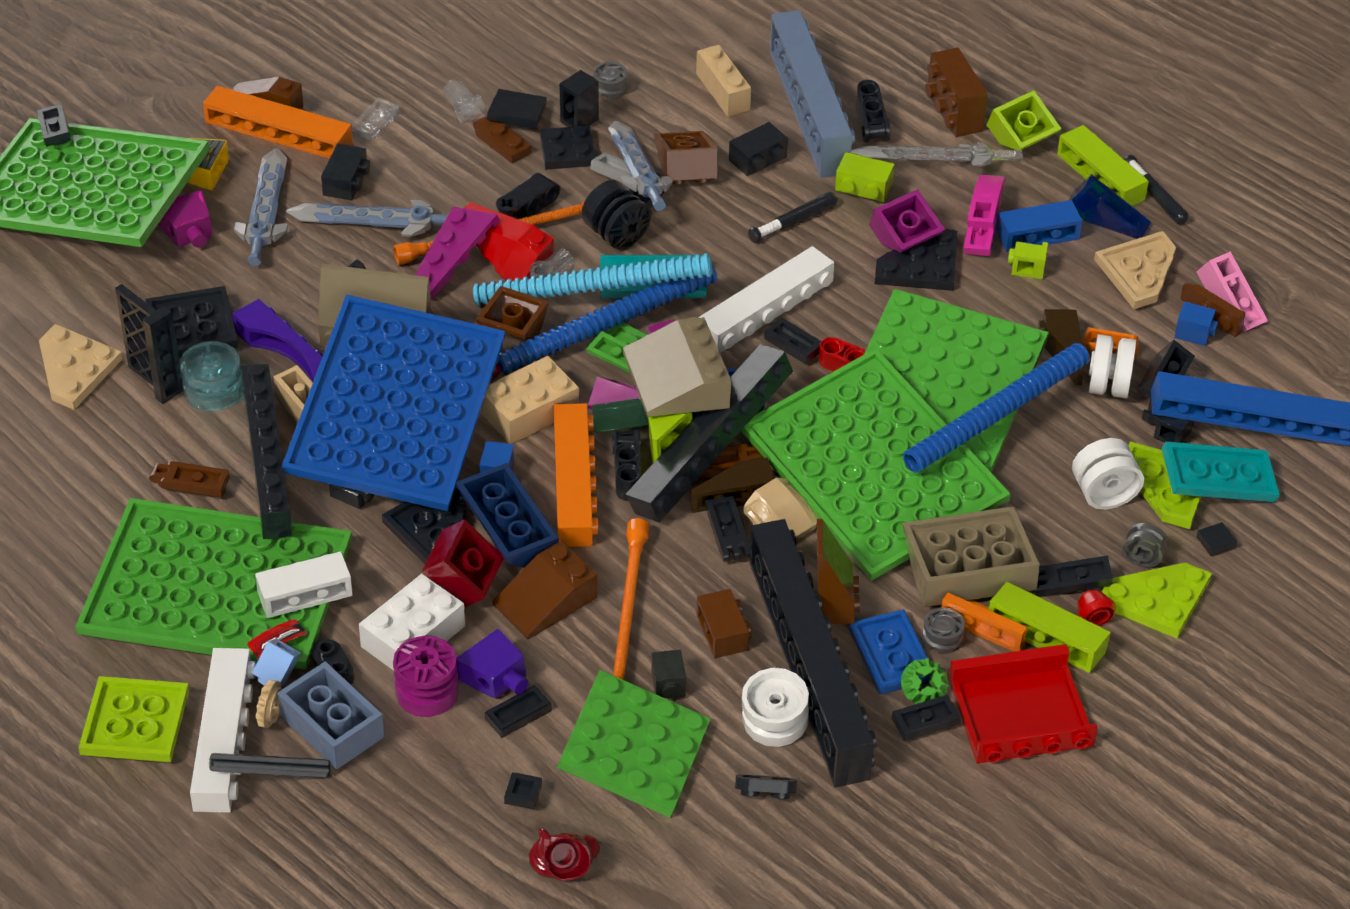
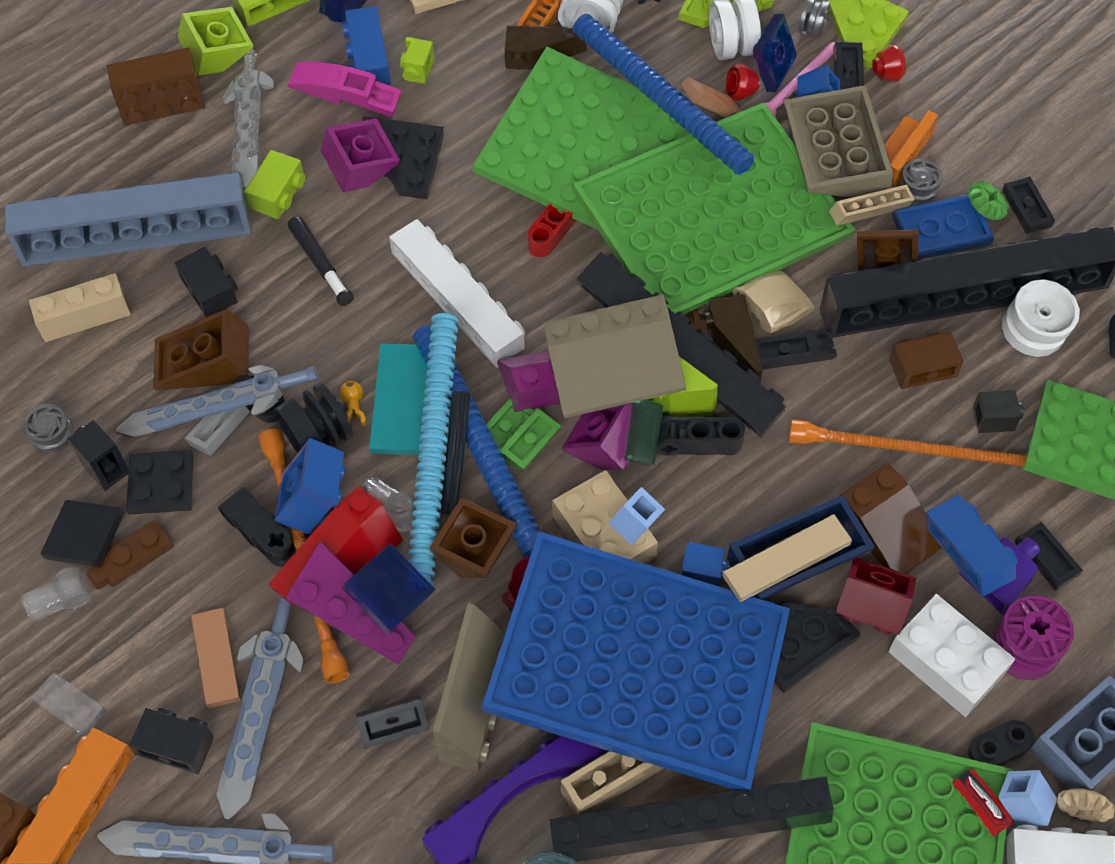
camera: 85 degrees left, 15 degrees up
white brick [255,551,352,618] -> none
orange brick [554,403,598,547] -> none
black piece [764,318,821,364] -> none
black piece [856,80,890,142] -> none
red panel [948,644,1097,764] -> none
lime brick [988,582,1111,673] -> none
none -> nougat tile [191,608,241,709]
none -> blue brick [274,438,345,534]
none -> light orange arm [339,381,366,427]
none -> clear blue plate [342,543,436,635]
none -> black axle [440,391,471,514]
none -> light blue brick [608,487,665,545]
none -> nougat tile [681,77,742,118]
none -> tan tile [723,515,852,602]
none -> red cone [726,63,760,101]
none -> clear blue plate [752,13,797,92]
none -> bright pink piece [760,42,835,117]
none -> blue brick [796,64,840,97]
none -> tan piece [829,185,915,226]
none -> blue brick [926,494,1018,597]

